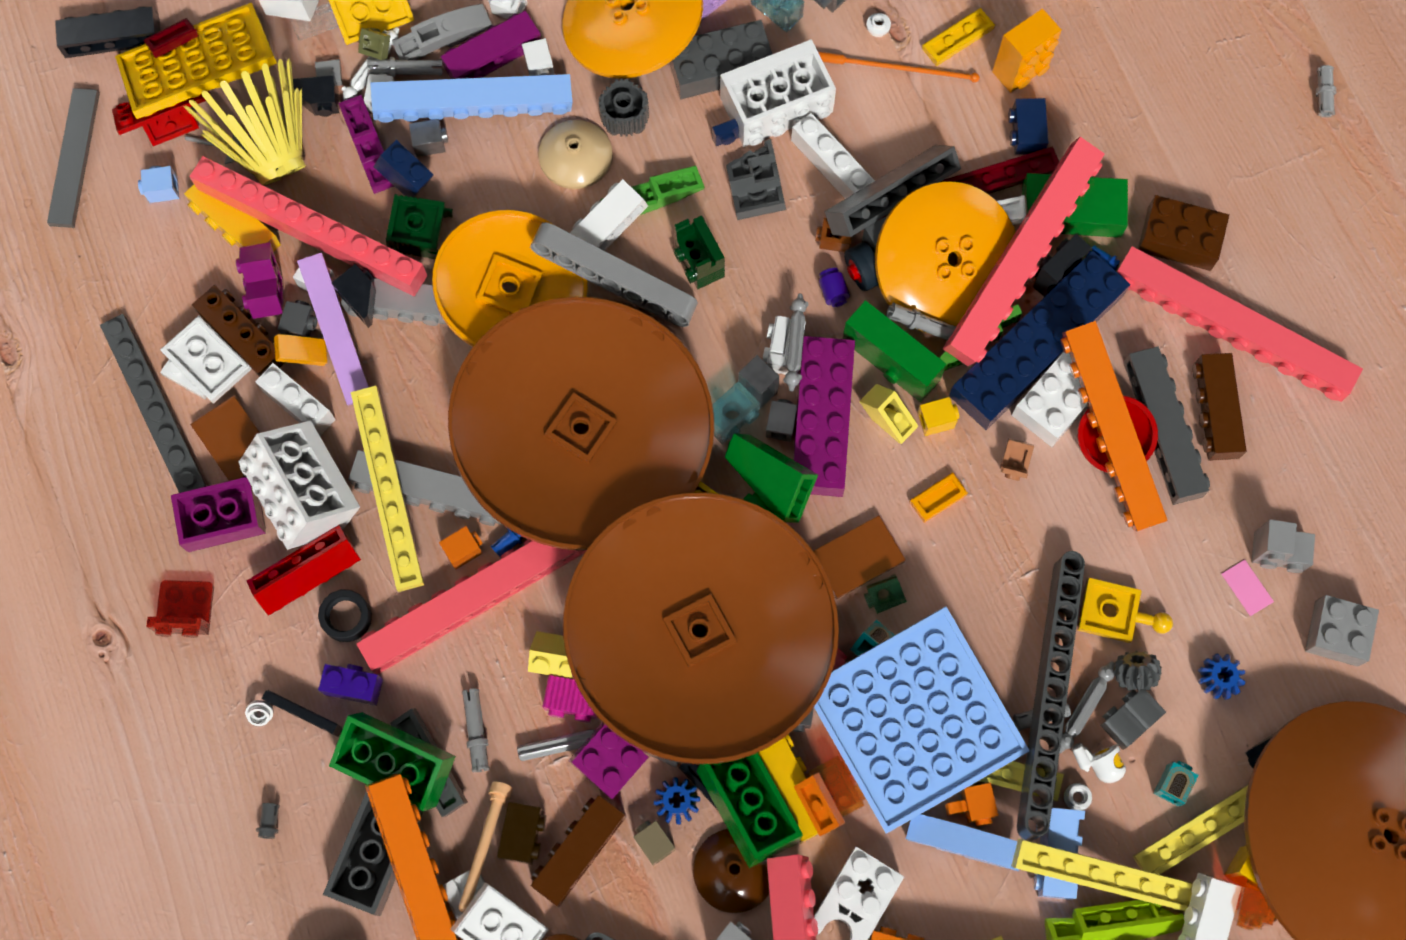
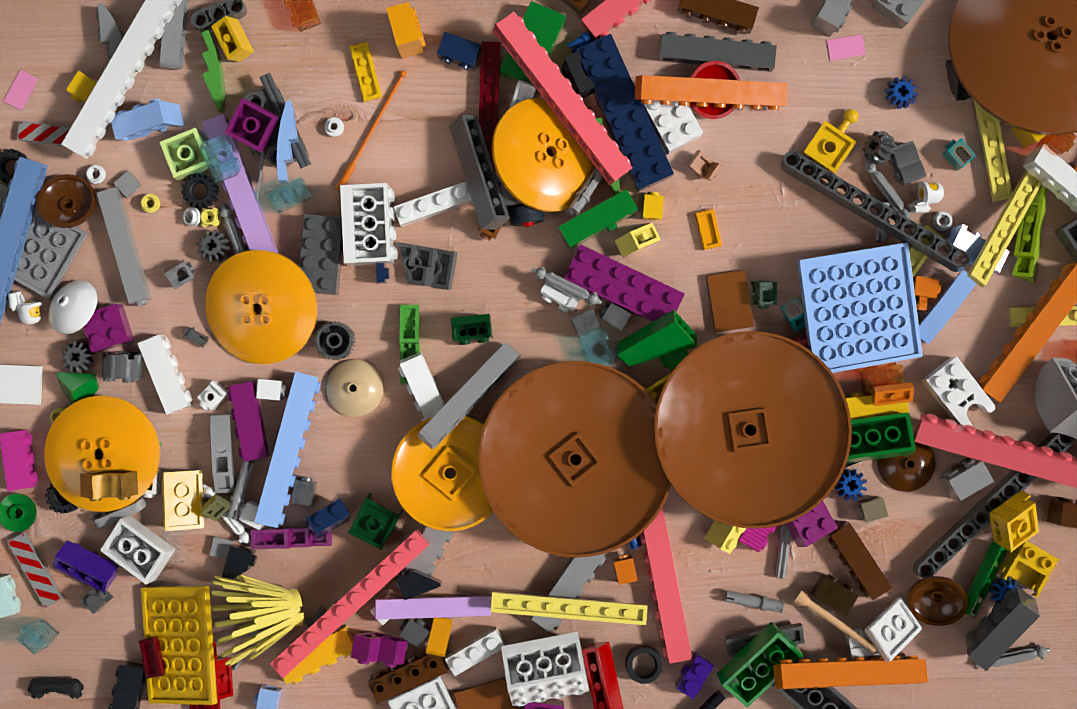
camera: 75 degrees left, 15 degrees up
dark purple brick [818,268,850,307] -> none

